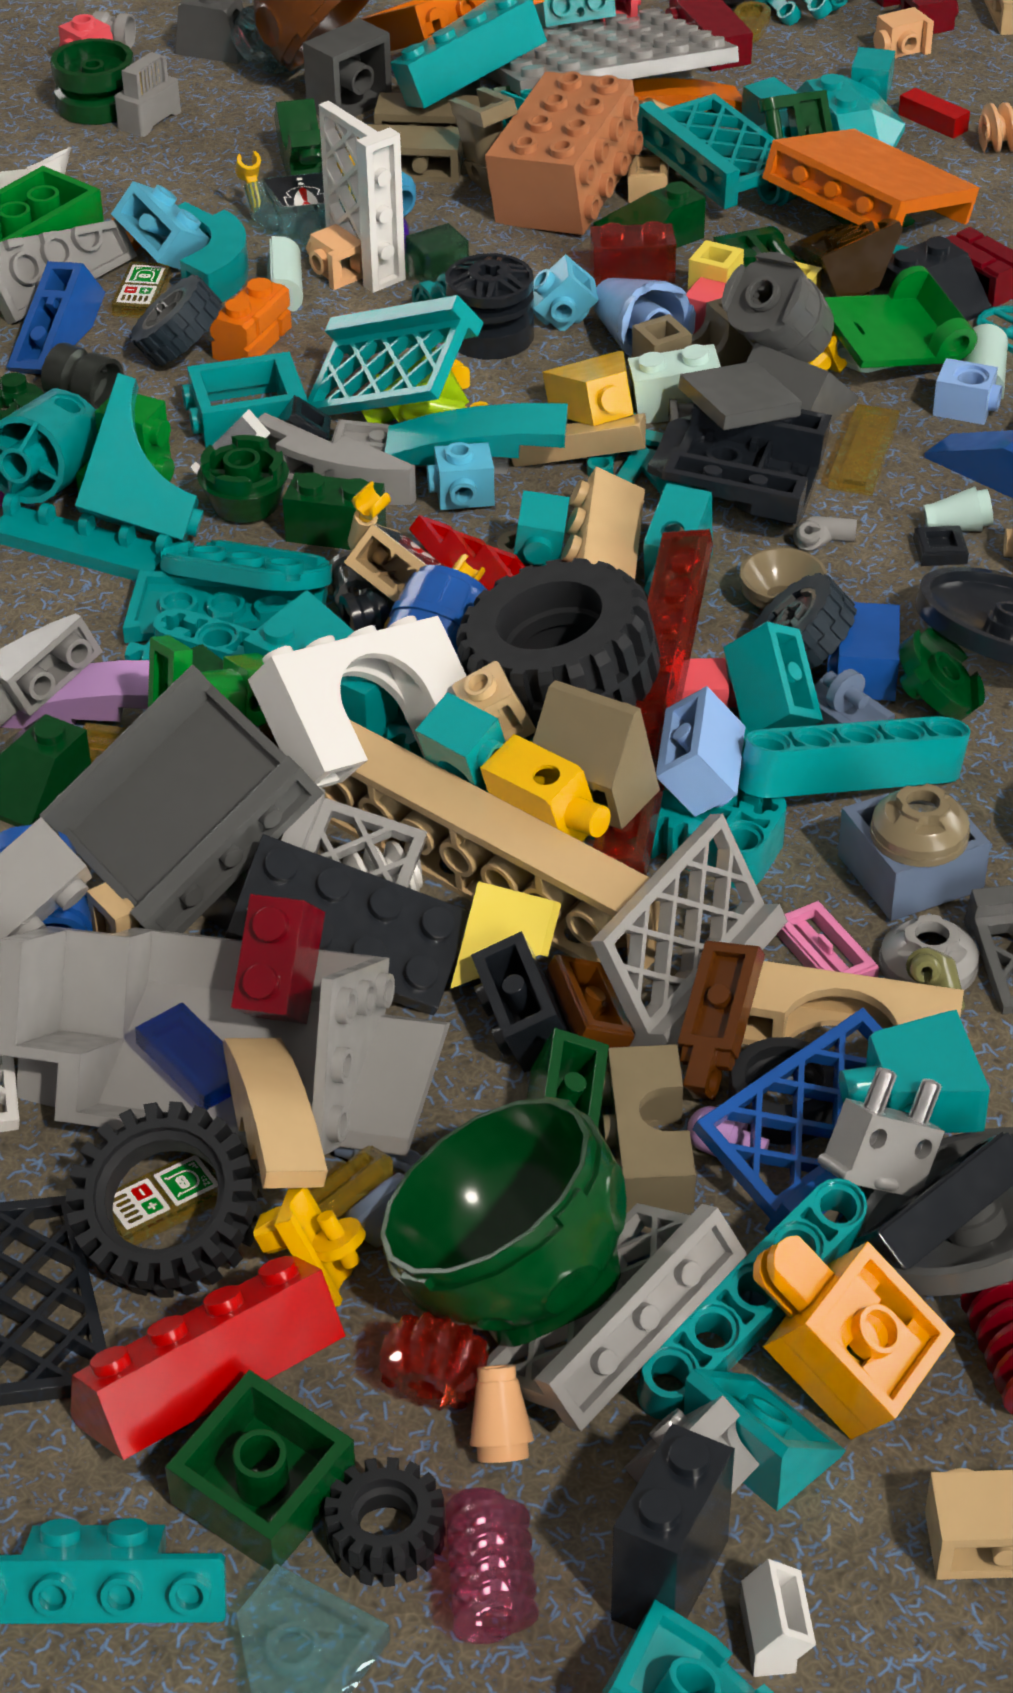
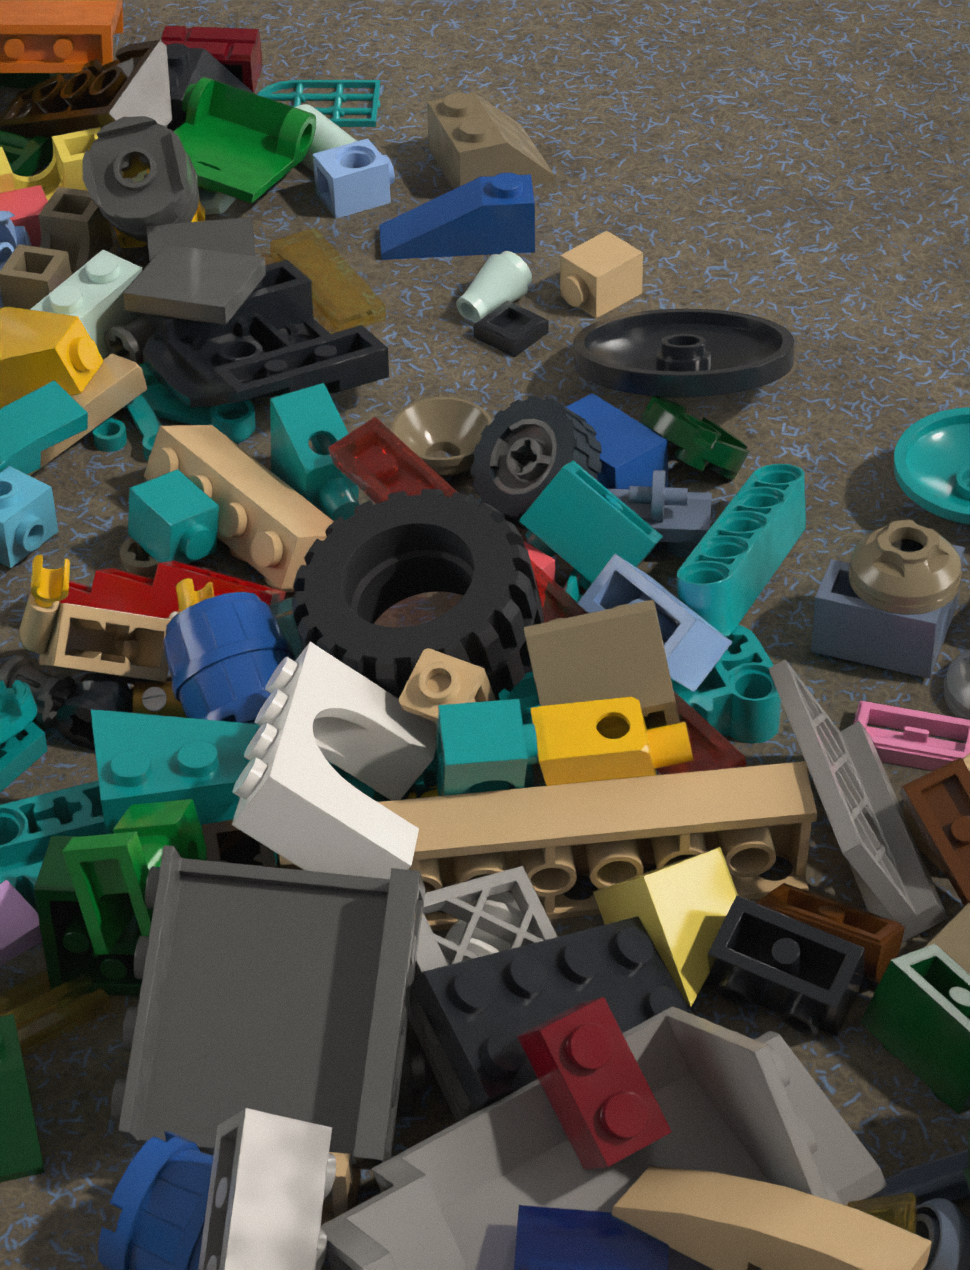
camera: 45 degrees left, 0 degrees up
light grey arm [793,516,857,551] -> none

